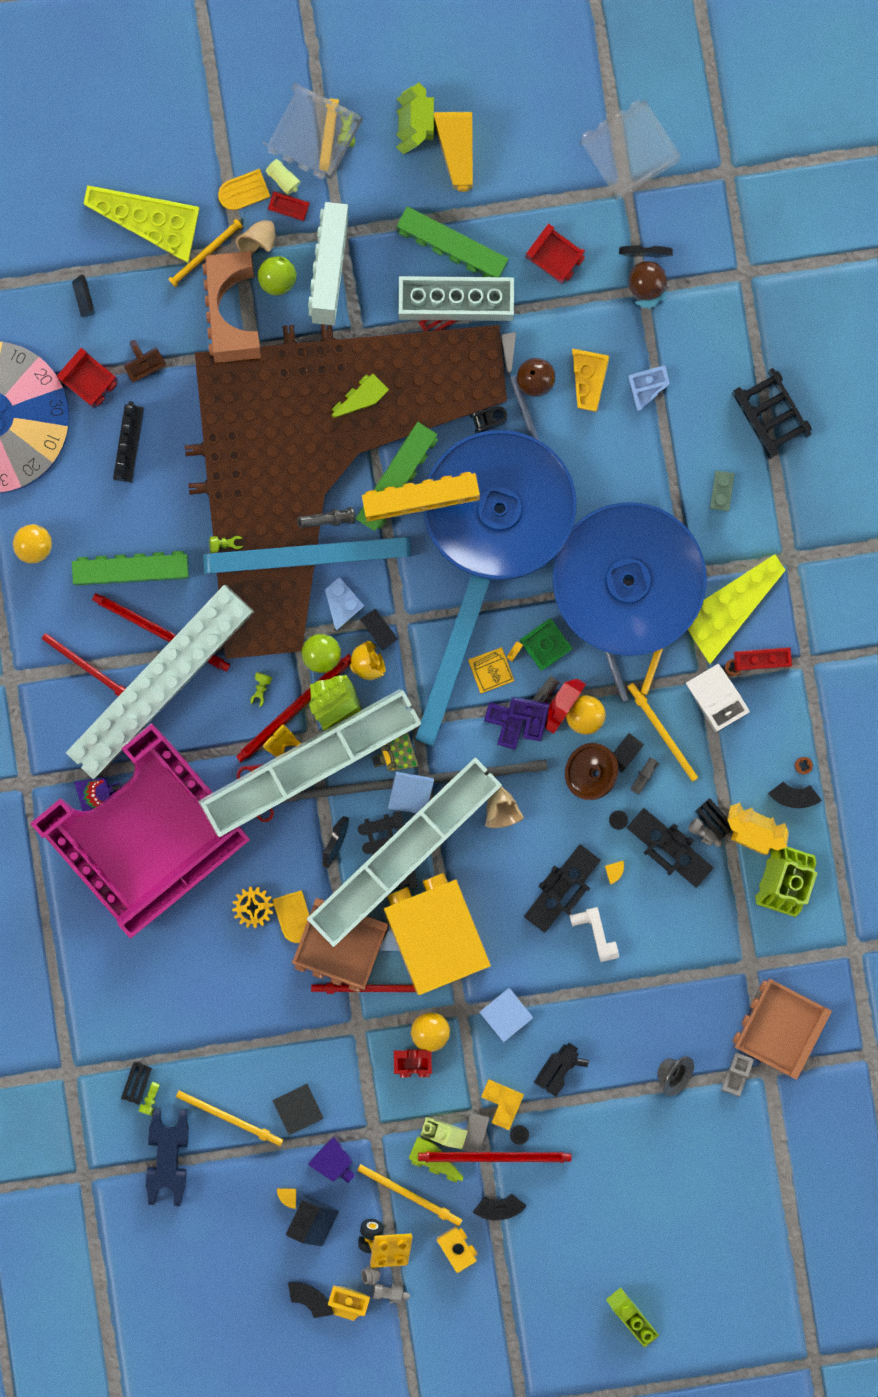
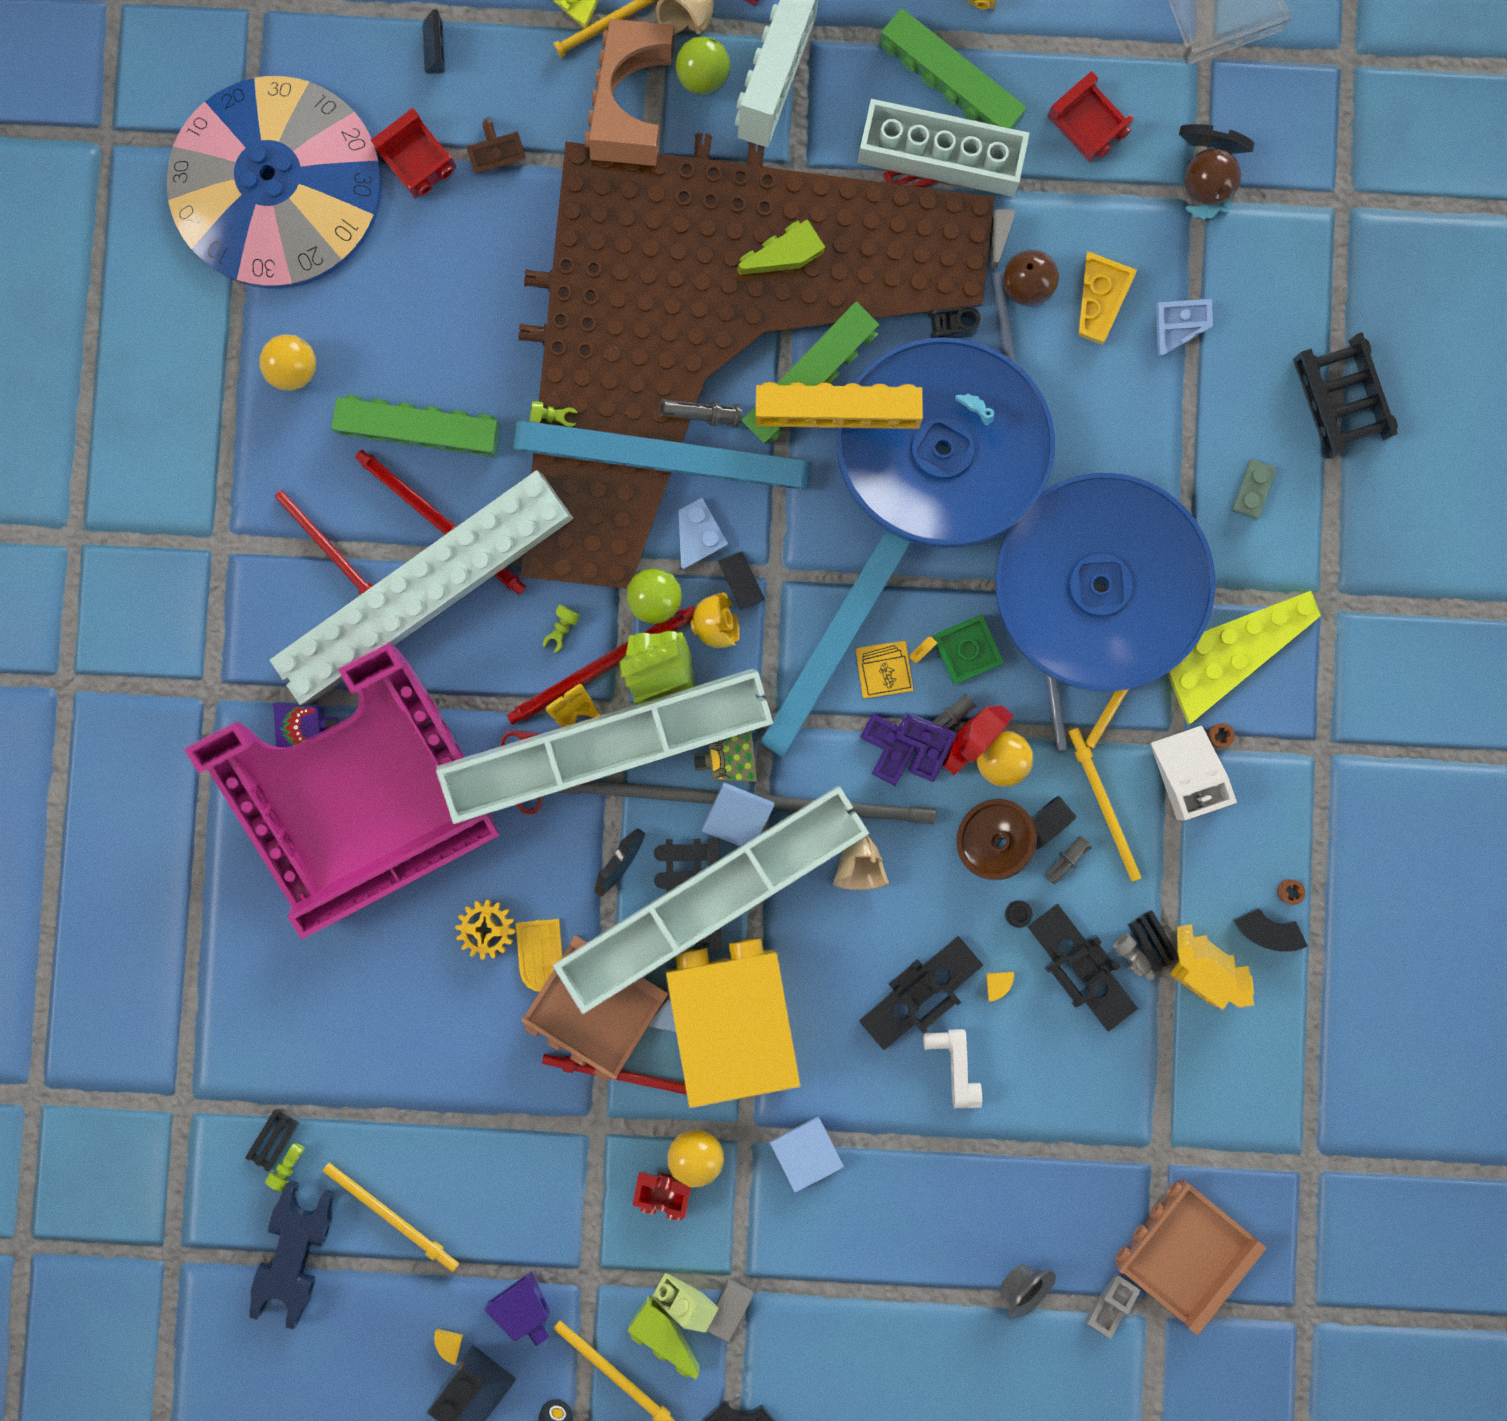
camera: 10 degrees right, 0 degrees up
black fence [113,401,144,483] -> none
clear smoke tile [272,1083,324,1135] -> none
red piece [417,1151,572,1163] -> none
yellow plate [481,1079,524,1130] -> none
black plate [510,1125,529,1145] -> none
black piece [533,1043,589,1097] -> none
red tile [734,647,792,671] -> none
lime slope [755,847,818,917] -> none
none -> medium azure piece [955,393,994,425]

